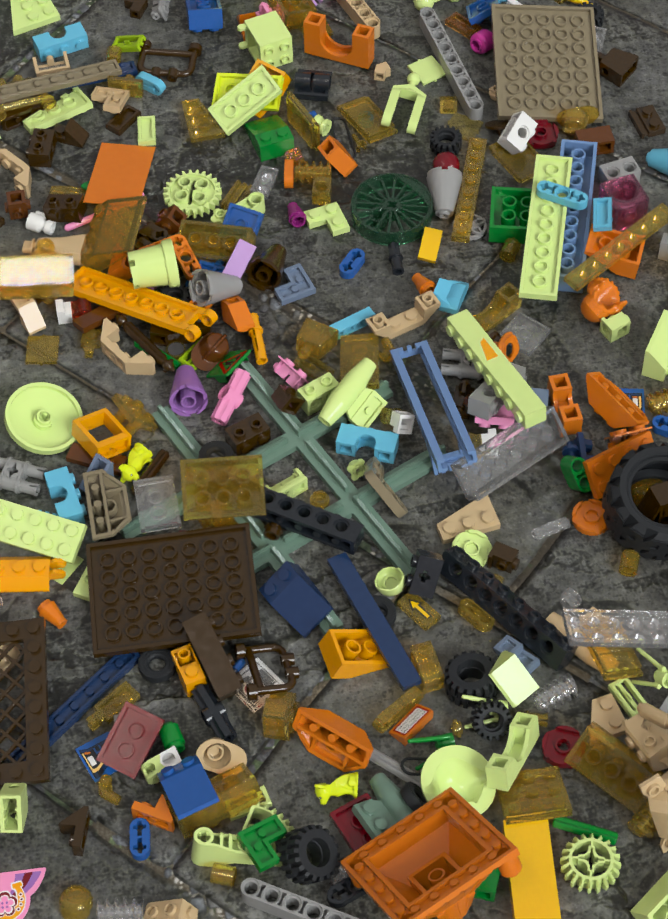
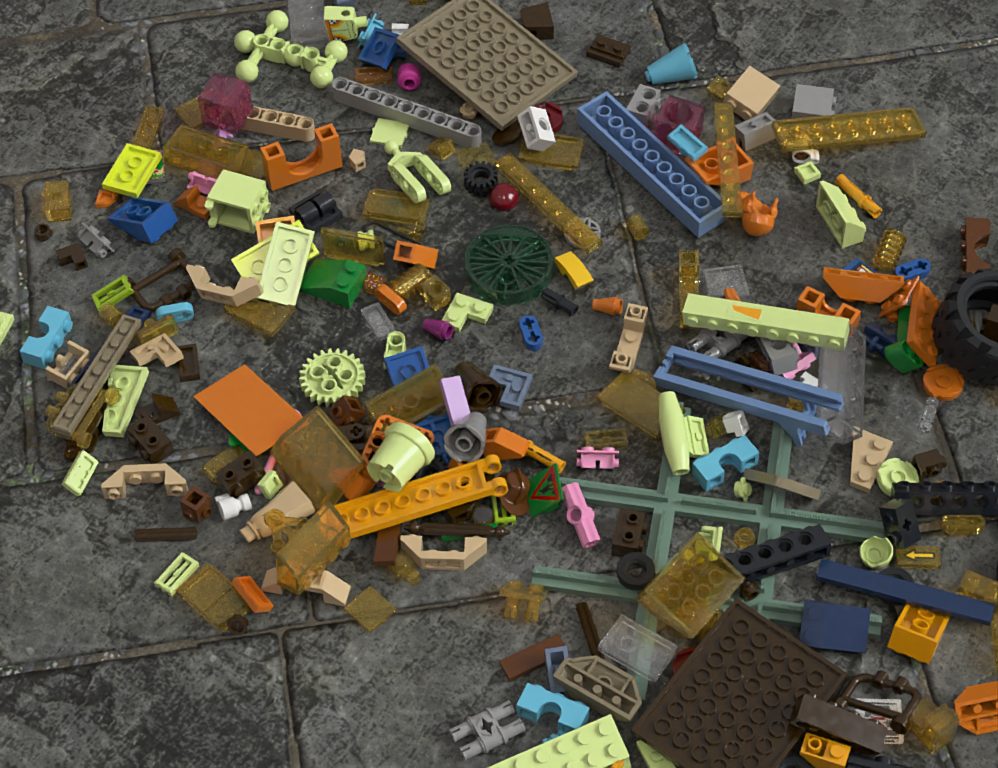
camera: 45 degrees left, 0 degrees up
yellowish green dish [4,382,83,455] -> none
leg [55,298,92,324] -> none
light orange window [72,408,132,459] -> none
neon yellow animal [118,442,153,483] -> none
yellowish green tile [137,116,156,146] -> none
medium lavender cone [169,365,208,417] -> none
yellowish green plate [211,208,227,226] -> none
clear yellow tile [220,180,254,210] -> none
dark brown brick [271,384,305,415] -> none
clear yellow torso [296,318,339,360] -> none
yellowish green brick [297,372,339,416] -> none
medium azure piece [329,307,375,341] -> none
light grey cone [426,166,462,219] -> none
medium azure slope [433,278,469,314] -> none
green slope [489,186,532,244] -> none
yellowish green plate [519,154,573,301] -> none
medium azure beam [536,180,588,210] -> none
clear yellow piece [556,105,599,134] -> none
reddish brown brick [574,125,615,155] -> none
yellowish green brick [599,311,631,343] -> none
none -> tan slope [186,264,264,307]
none -> yellowish green tile [257,470,283,500]

